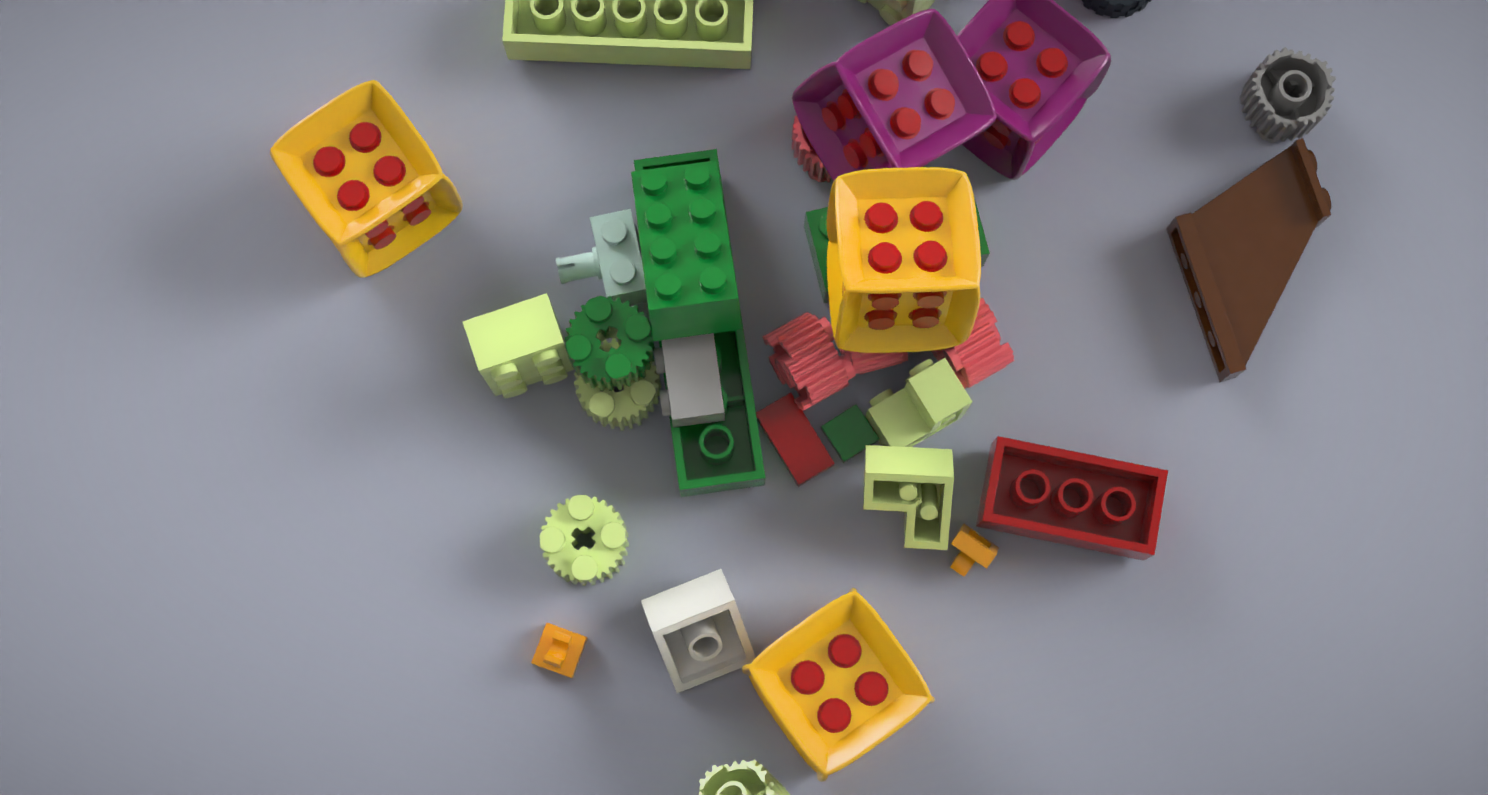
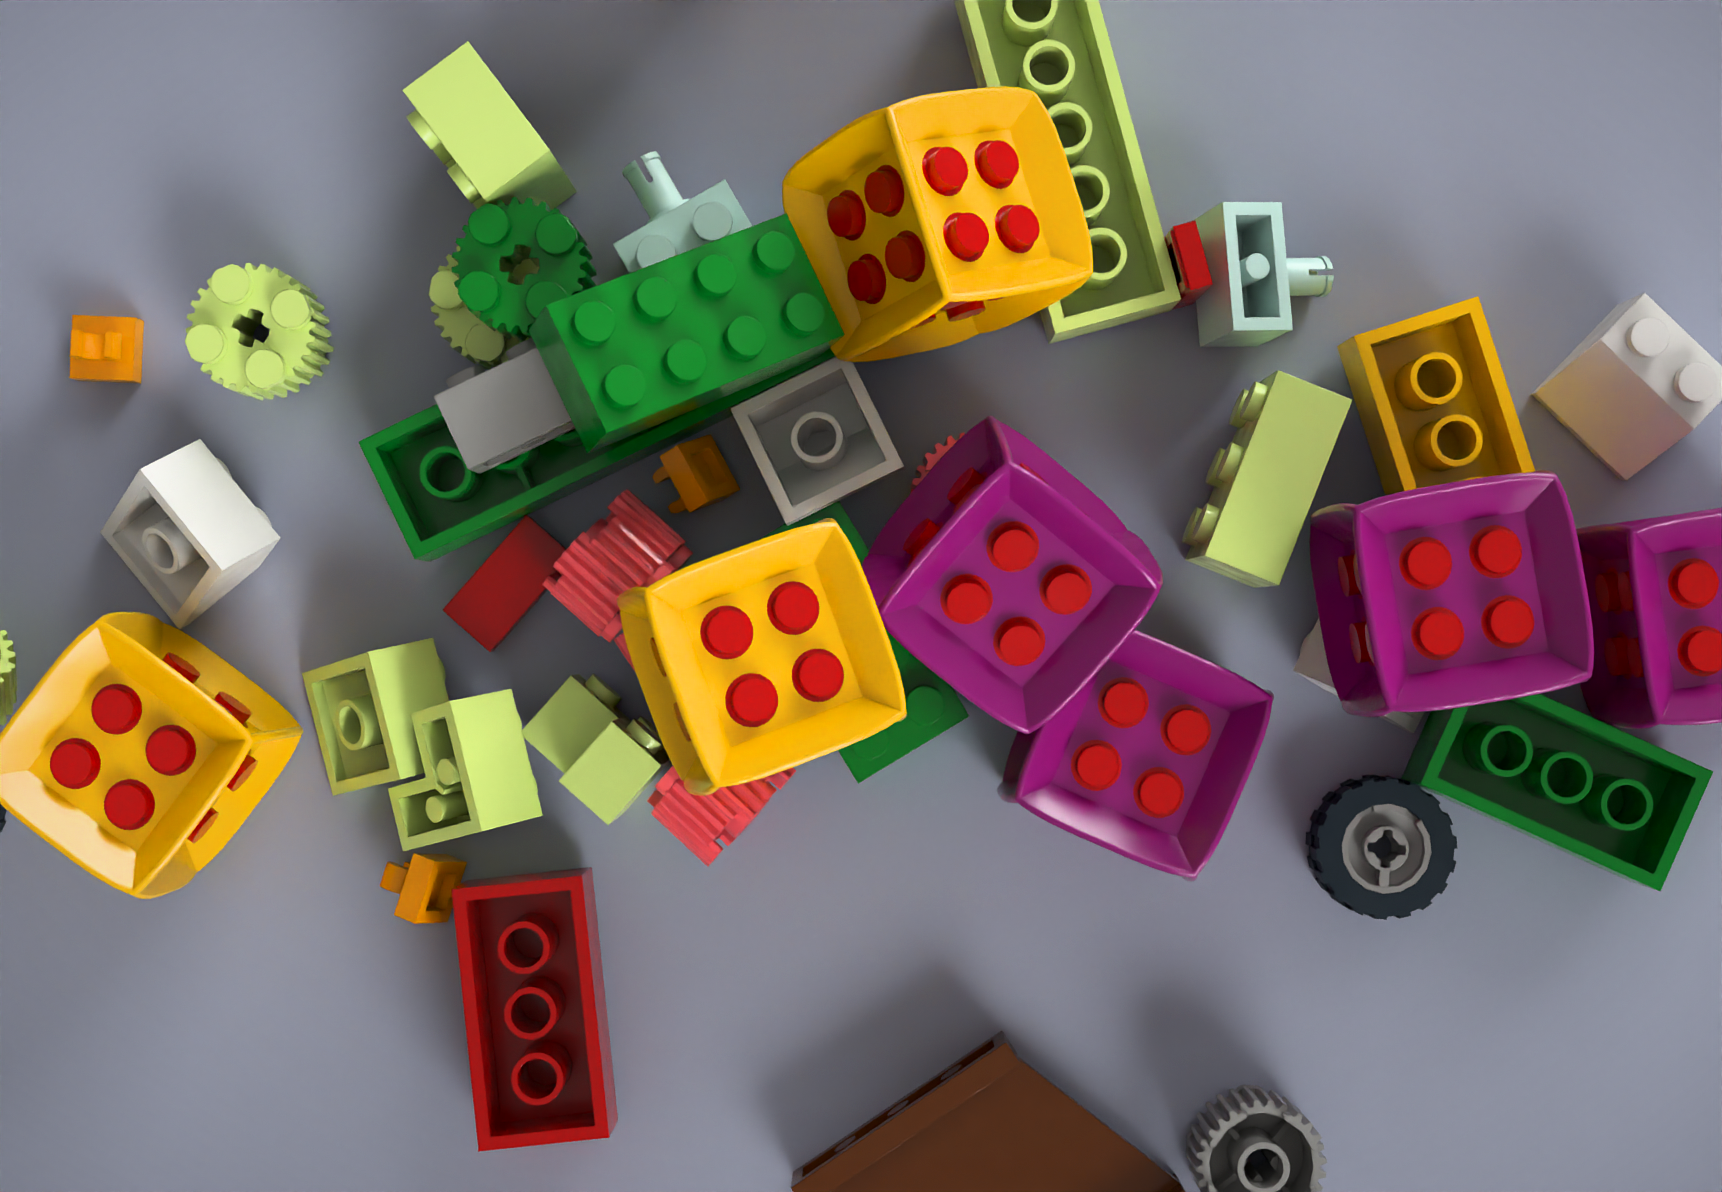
camera: 75 degrees right, 10 degrees up
green tile [820,404,879,464] -> none
none -> yellowish green slope [302,638,449,796]
none -> light orange tile [652,434,740,513]
none -> white slope [730,357,905,526]
none -> yellow piece [782,86,1093,362]

